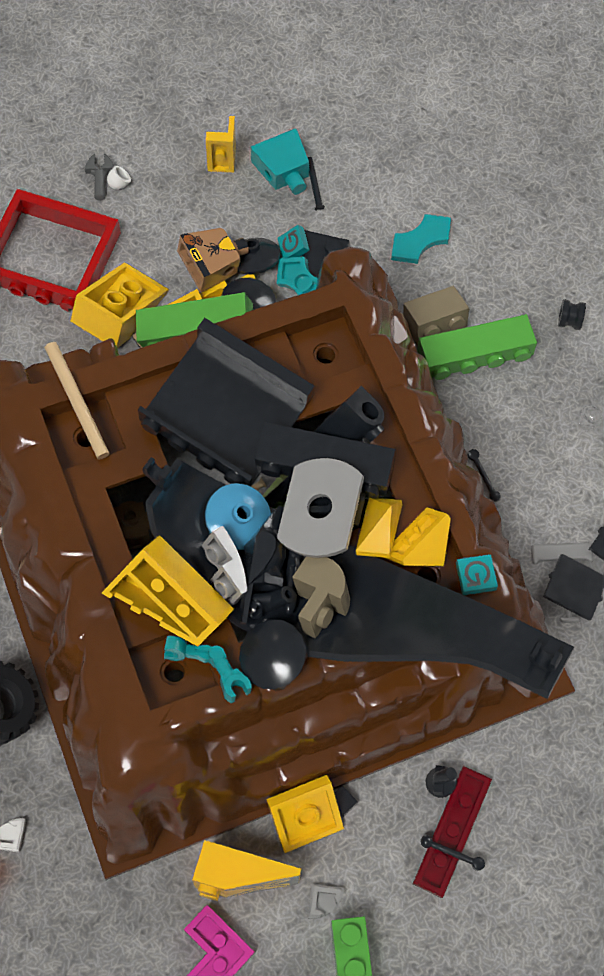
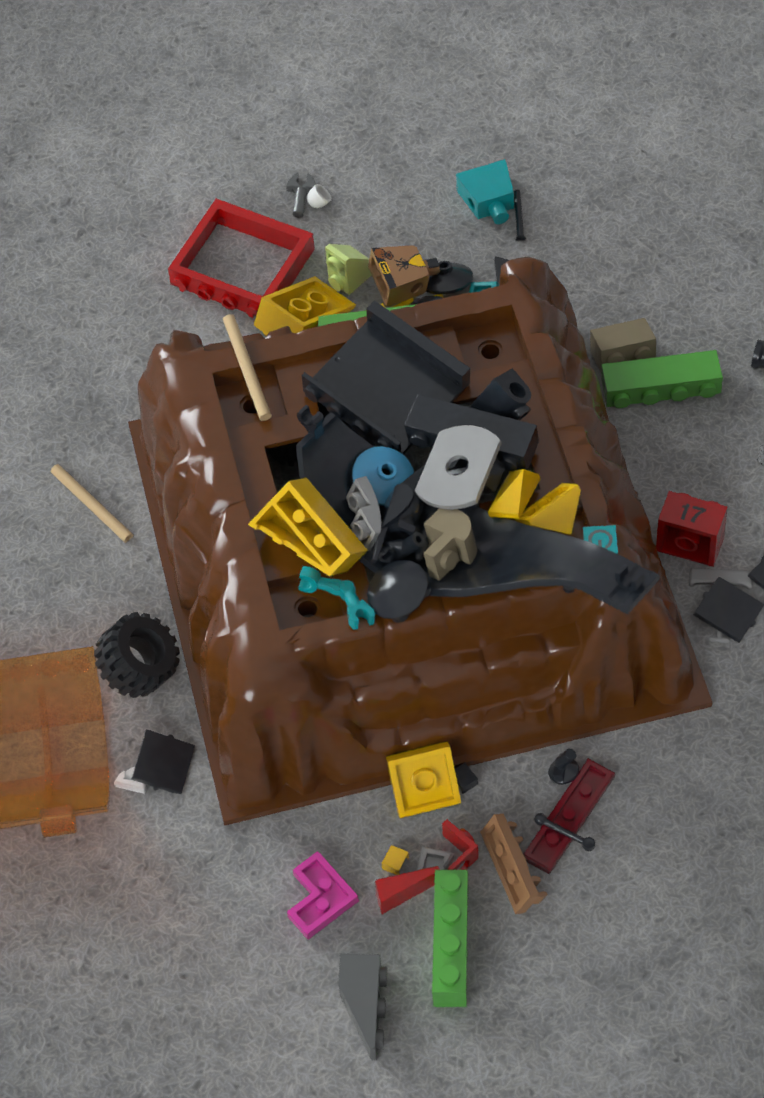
camera: 15 degrees right, 10 degrees down
yellow slope [192,840,301,901] -> none
yellow panel [206,116,236,173] -> none
teal tile [277,225,309,258] -> none
teal tile [391,214,451,264] -> none
black hinge [468,449,501,502] -> none
none -> black piece [131,729,195,794]
none -> yellowish green slope [325,244,372,295]
none -> red slope [375,866,439,914]
none -> yellow piece [381,845,409,875]
none -> red bracket [442,819,479,870]
none -> medium nougat plate [480,814,547,914]
none -> red brick [656,491,728,567]

